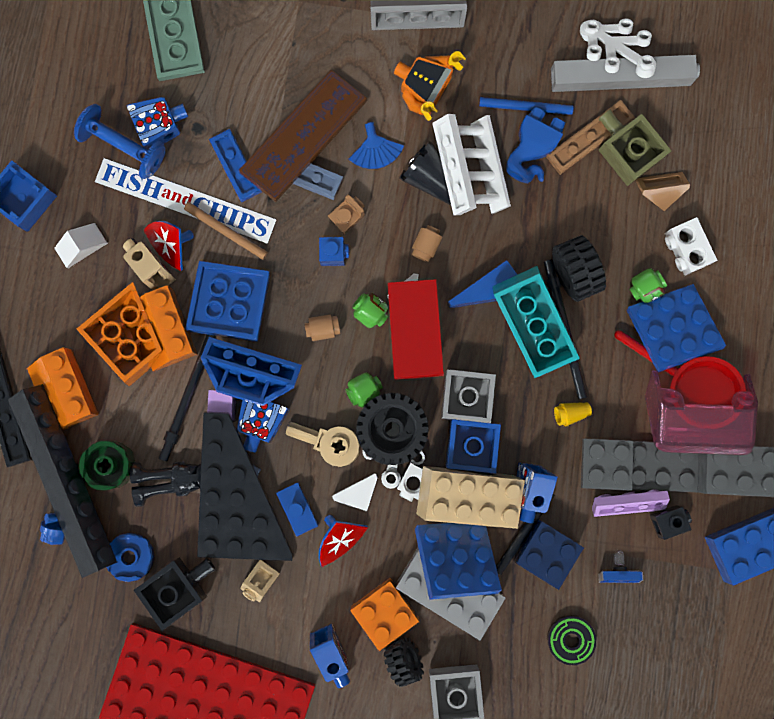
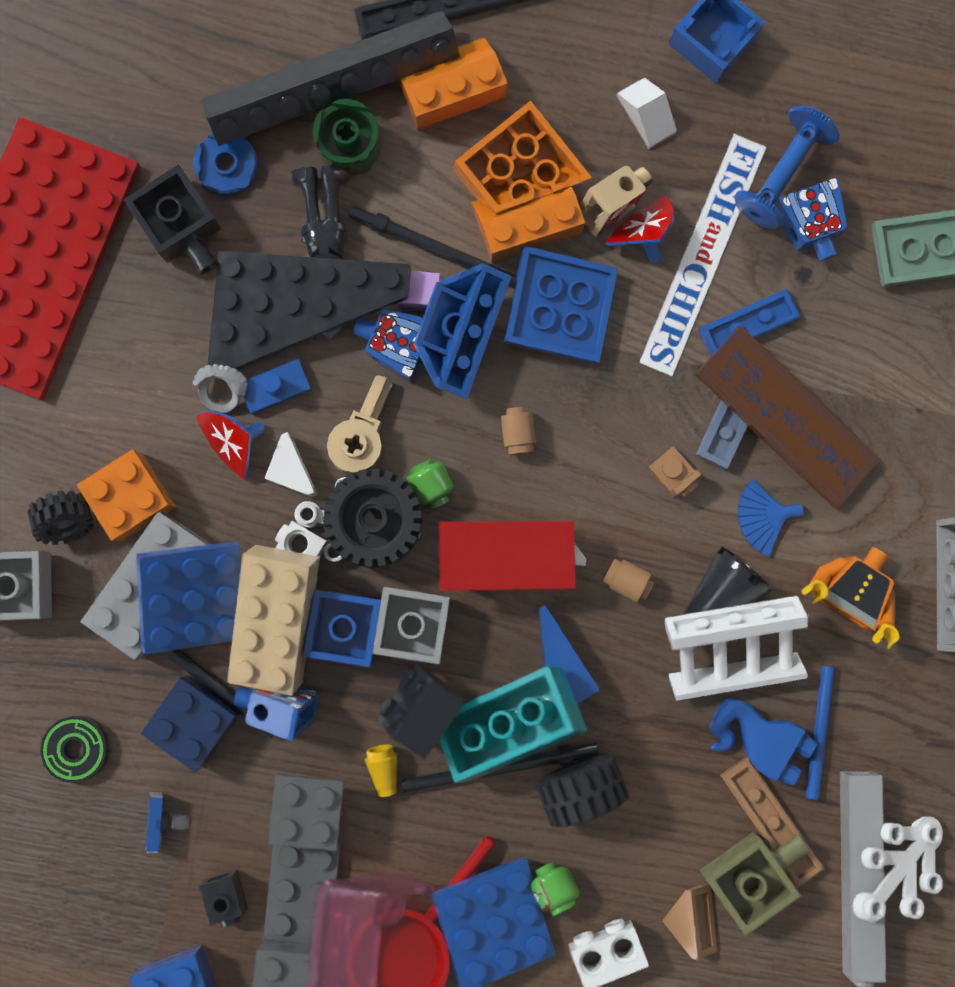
camera: 90 degrees right, 0 degrees up
blue piece [40,513,65,545] -> none
medium nougat bar [184,202,268,260] -> none
tan bracket [240,560,280,602] -> none
blue torso [310,624,350,688] -> none
blue brick [319,237,349,266] -> none
bright green head [352,293,388,328] -> none
lavender plate [592,490,670,517] -> none
none -> light grey piece [192,364,247,413]
none -> black hinge [378,663,465,760]

